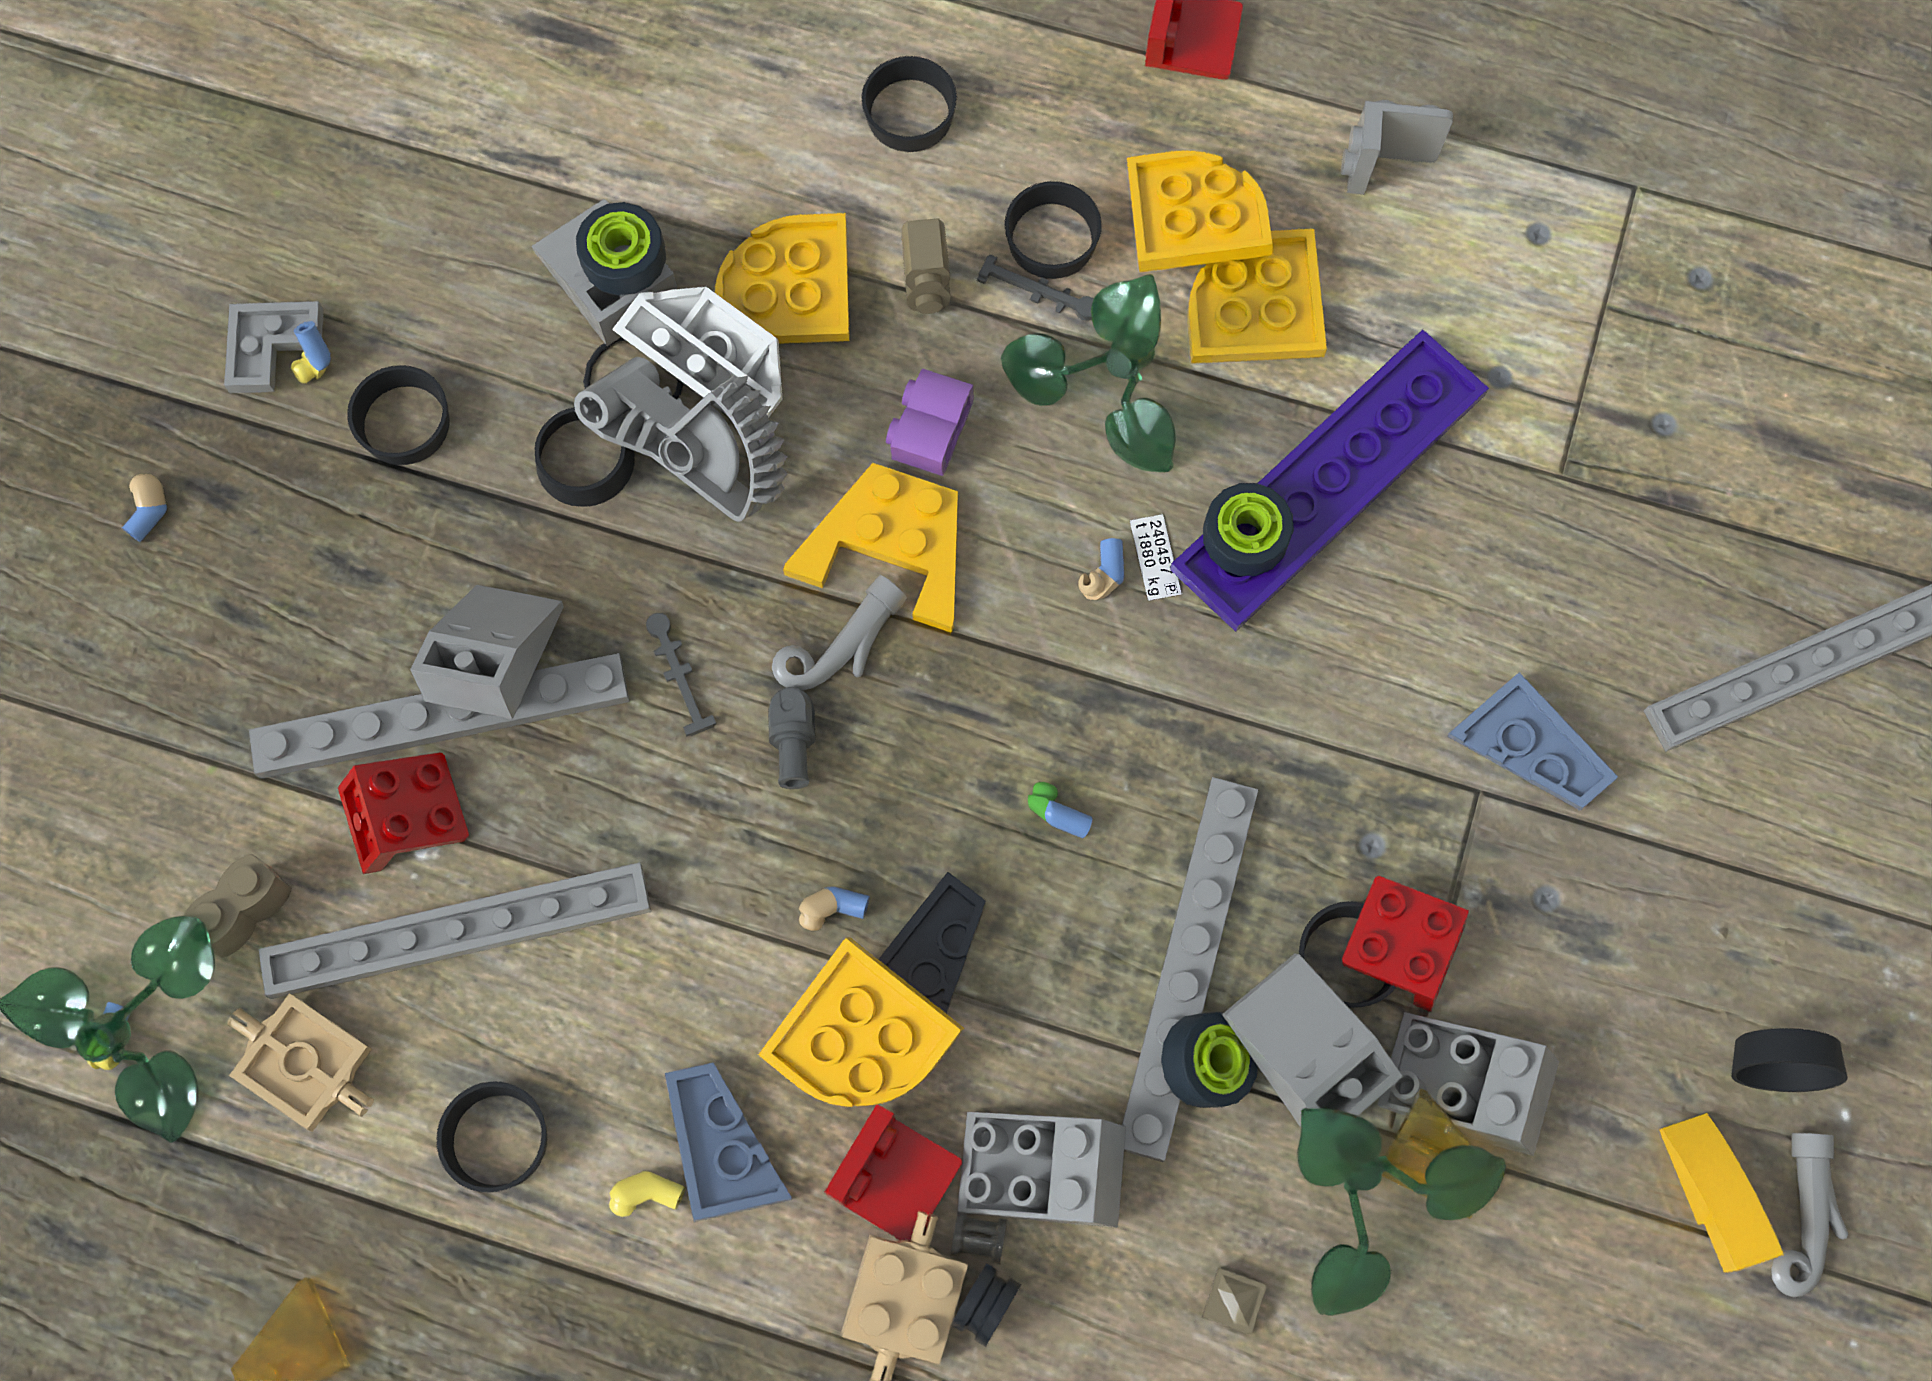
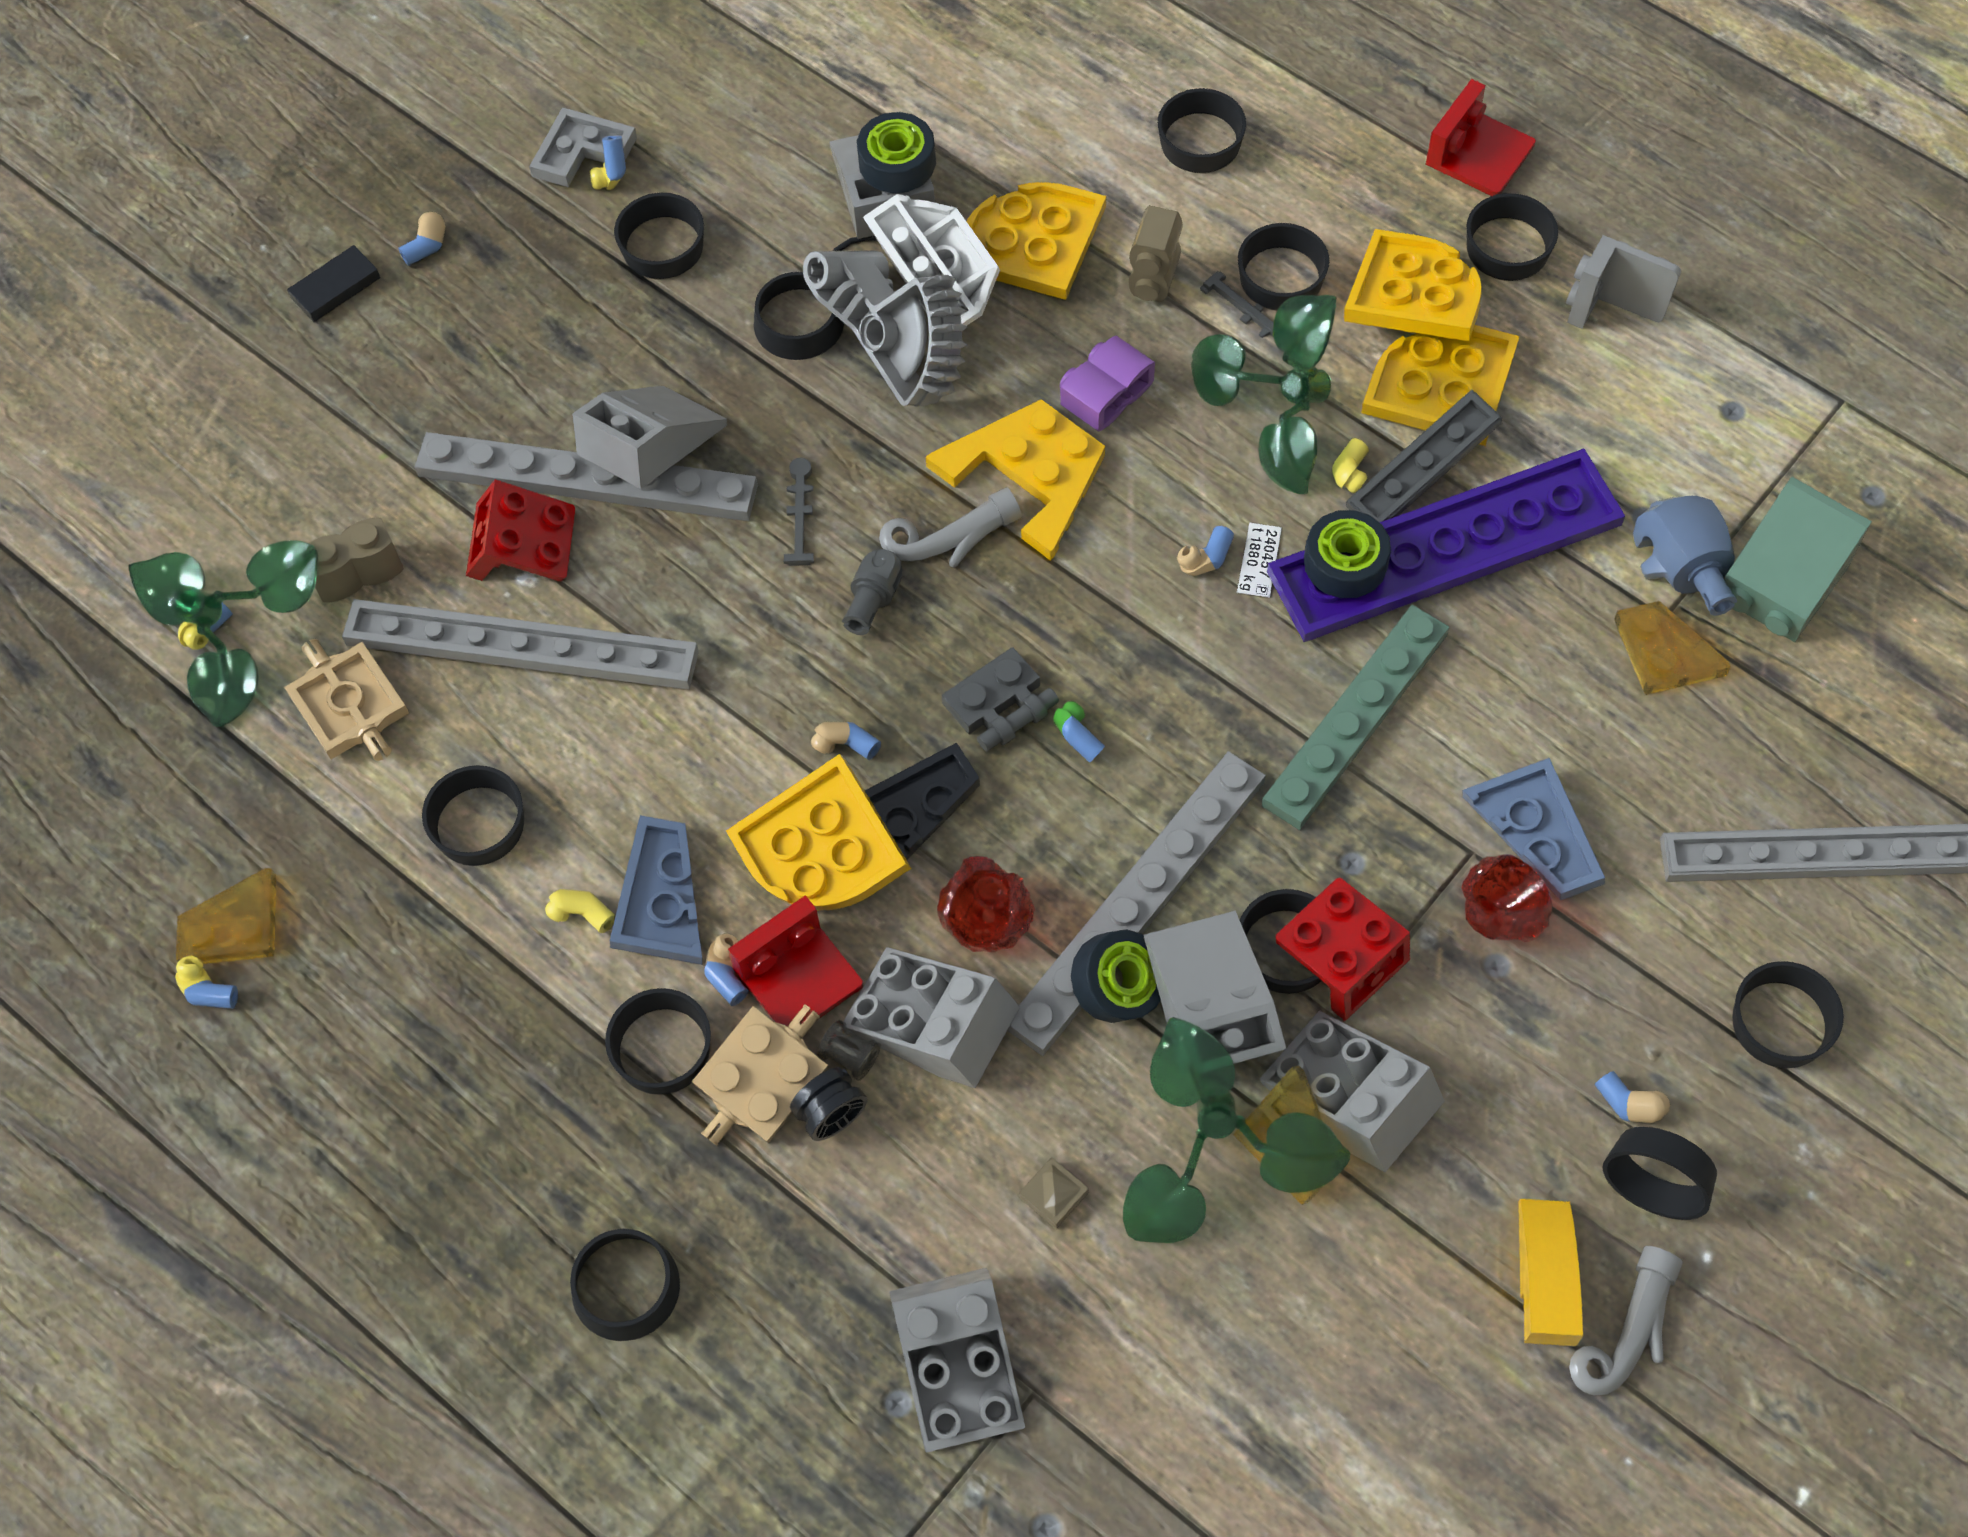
camera: 25 degrees right, 10 degrees down
none -> black tile [287,245,381,322]
none -> black tyre [605,988,711,1094]
none -> medium blue arm [704,934,749,1006]
none -> clear red hair [937,856,1035,952]
none -> dark grey plate [941,647,1059,752]
none -> sand green plate [1262,605,1450,830]
none -> light yellow arm [1332,438,1369,493]
none -> dark grey tile [1346,389,1503,523]
none -> clear red hair [1462,854,1552,942]
none -> black tyre [1467,193,1558,281]
none -> arm [1595,1071,1670,1123]
none -> clear yellow wing [1614,601,1731,695]
none -> sand blue piece [1633,496,1737,616]
none -> sand green slope [1724,477,1872,642]
none -> black tyre [1732,961,1844,1068]

